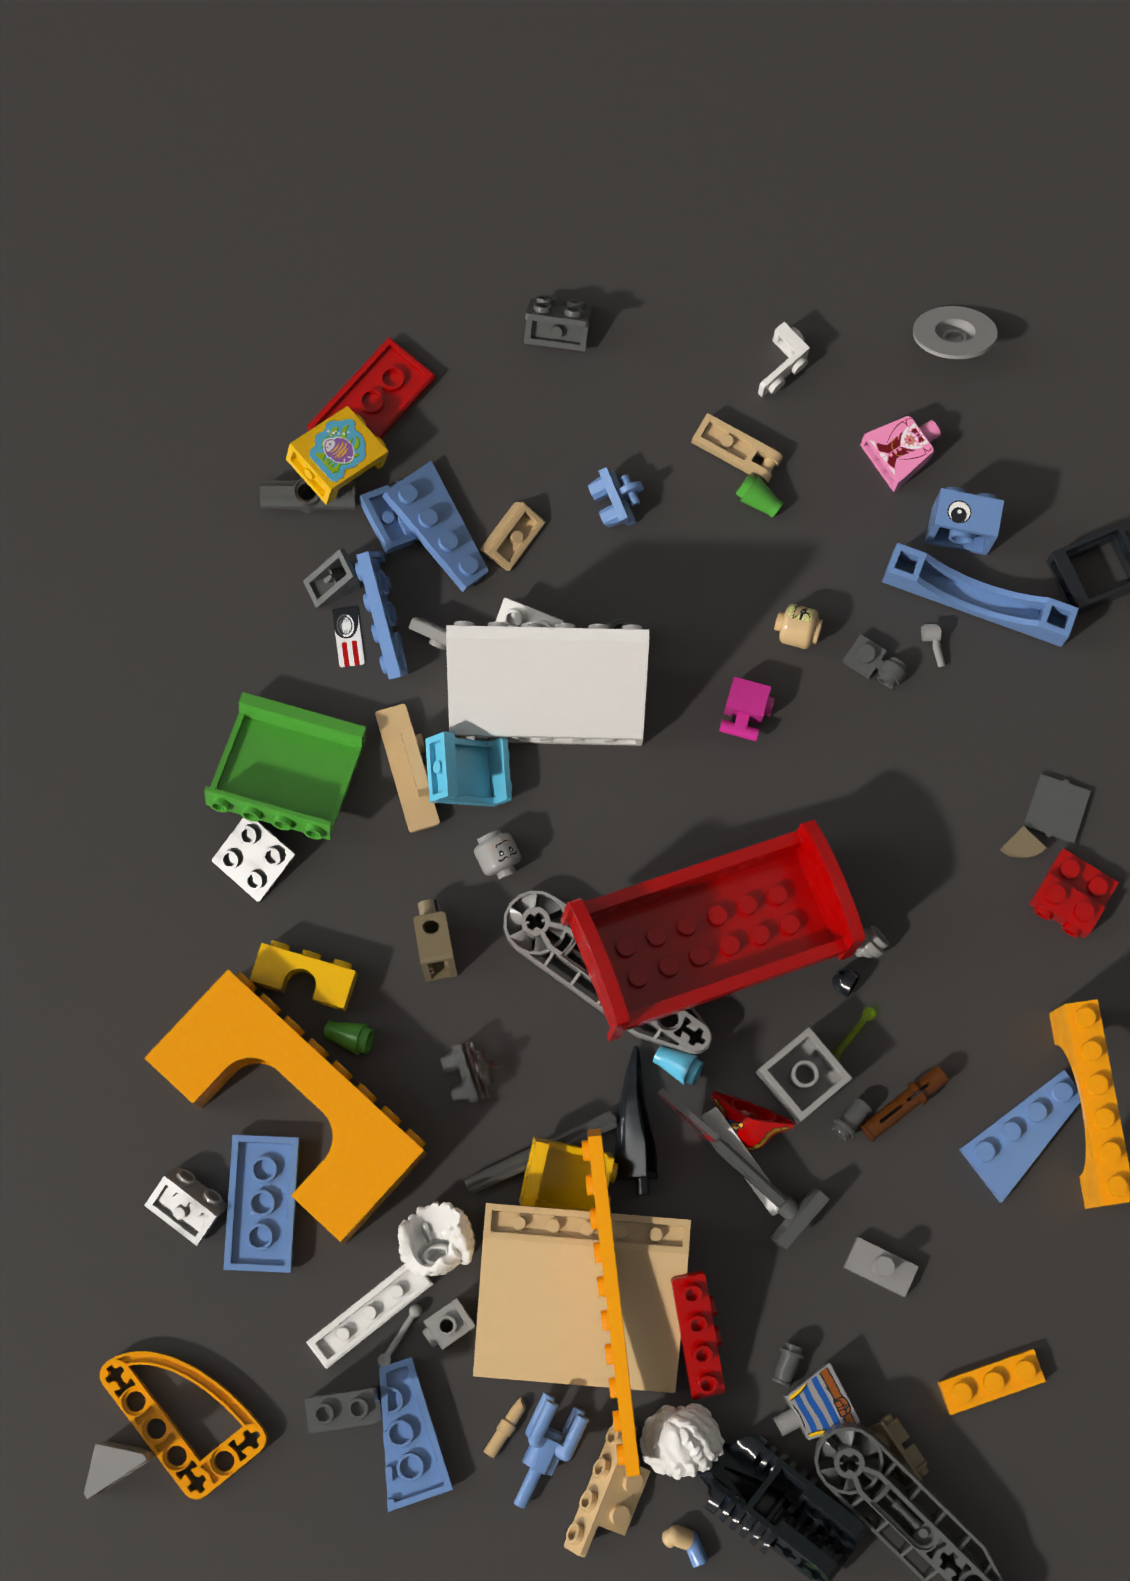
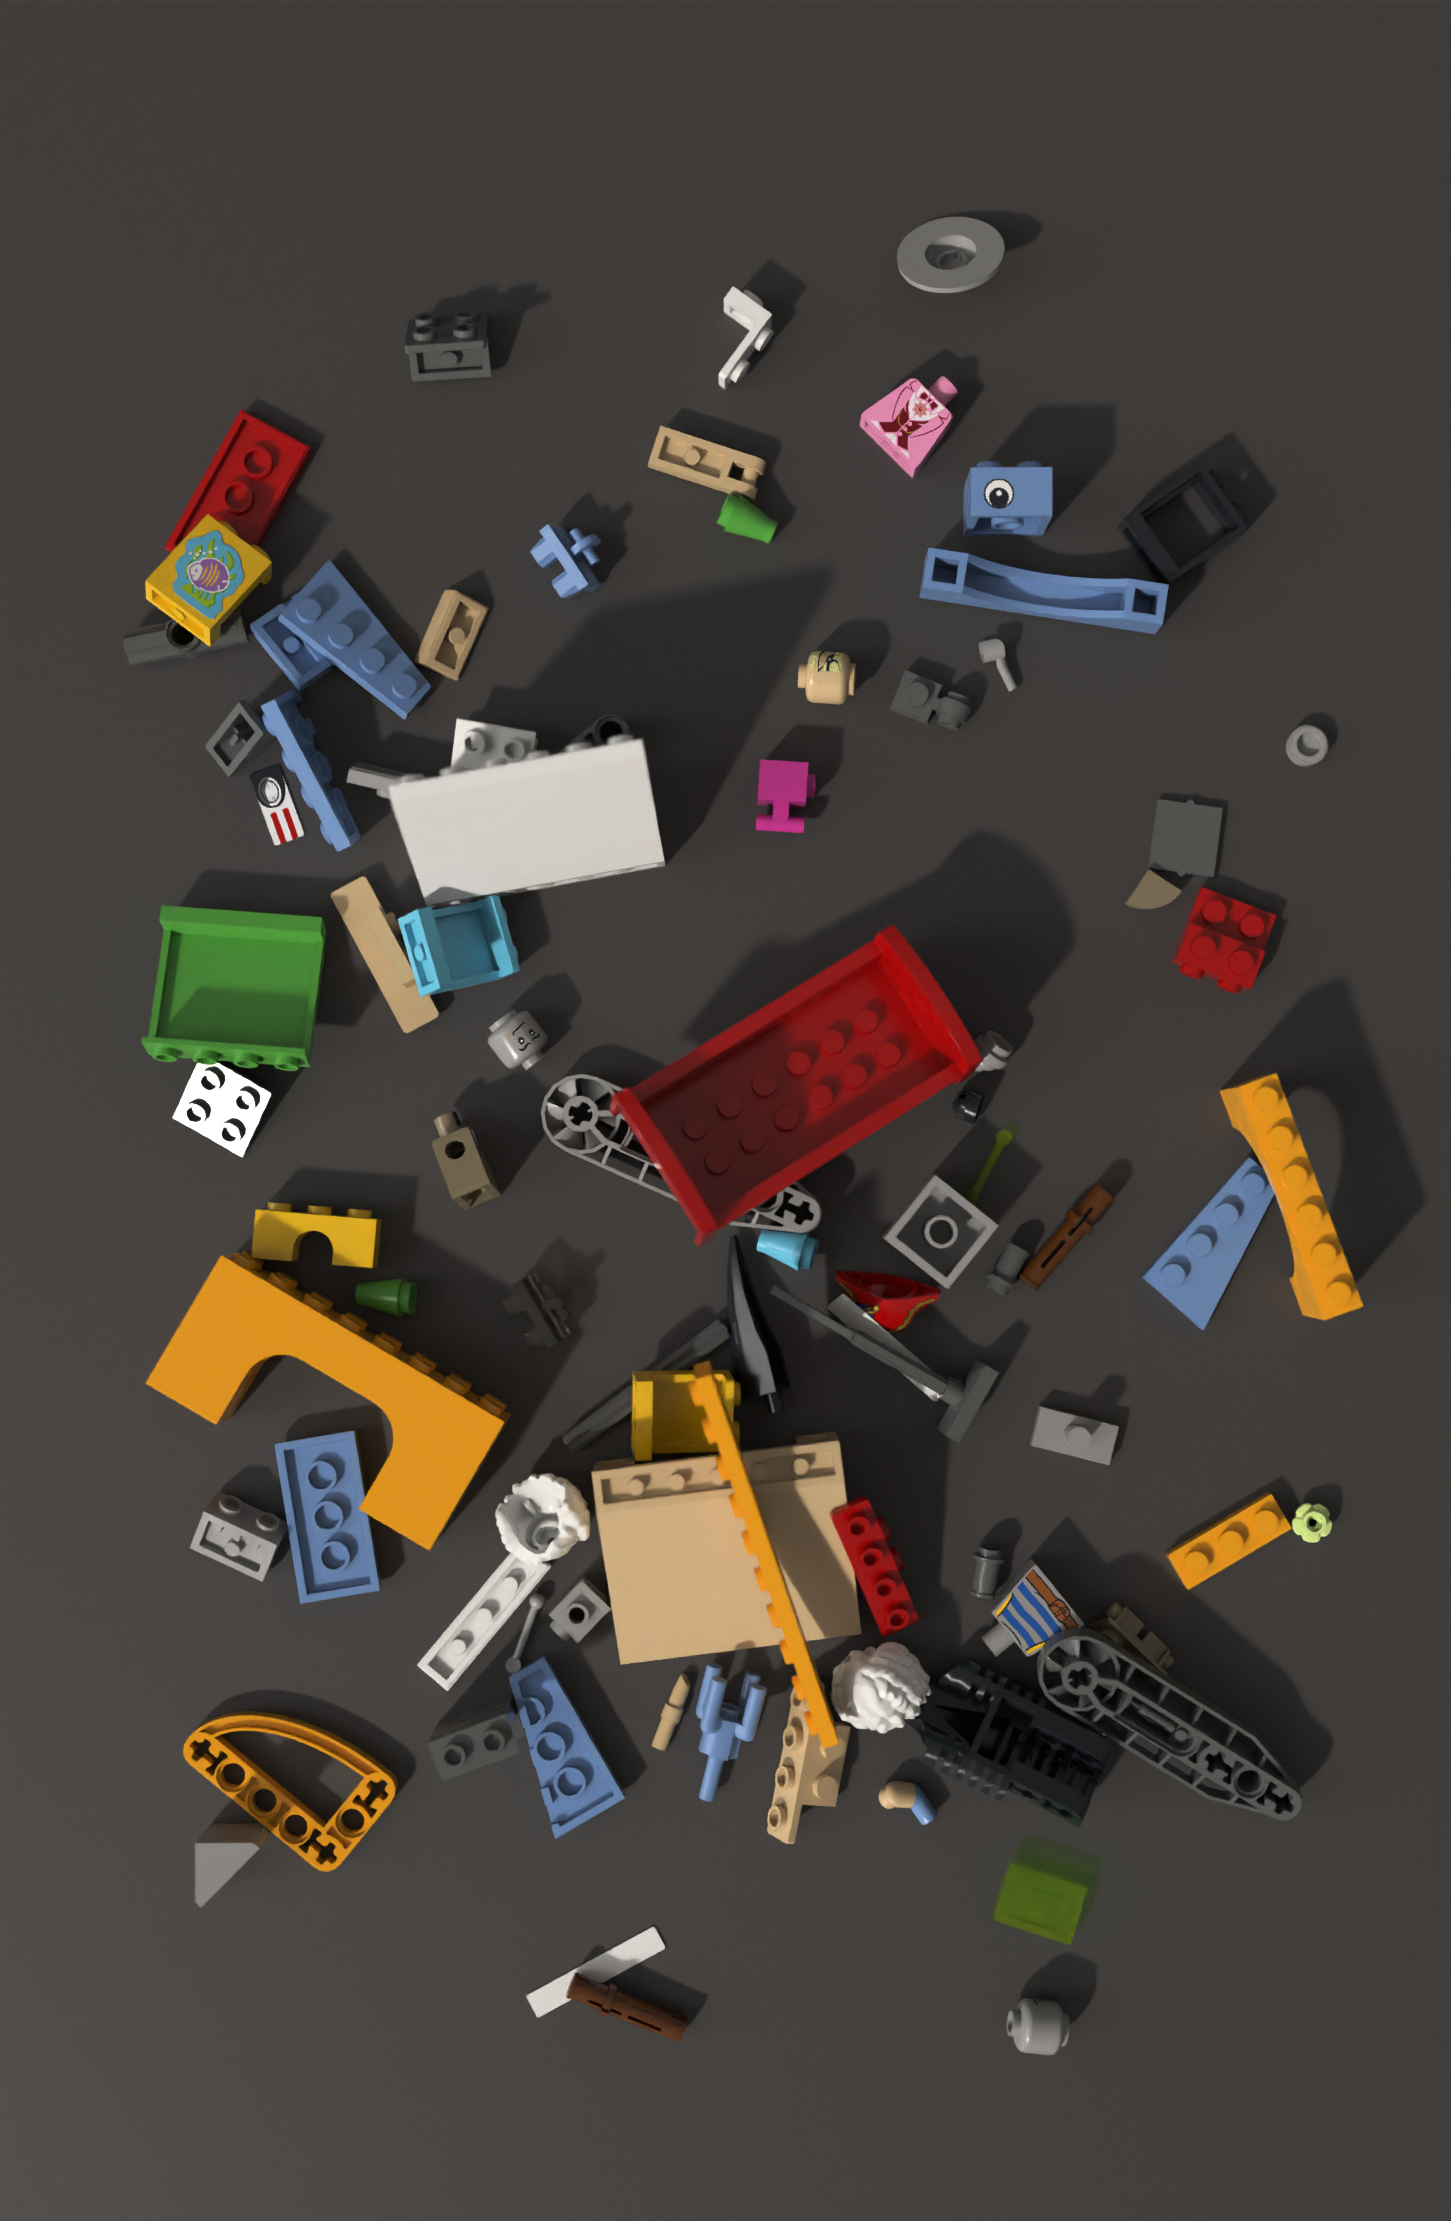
camera: 10 degrees left, 10 degrees up
none -> yellowish green plate [1292,1503,1332,1543]

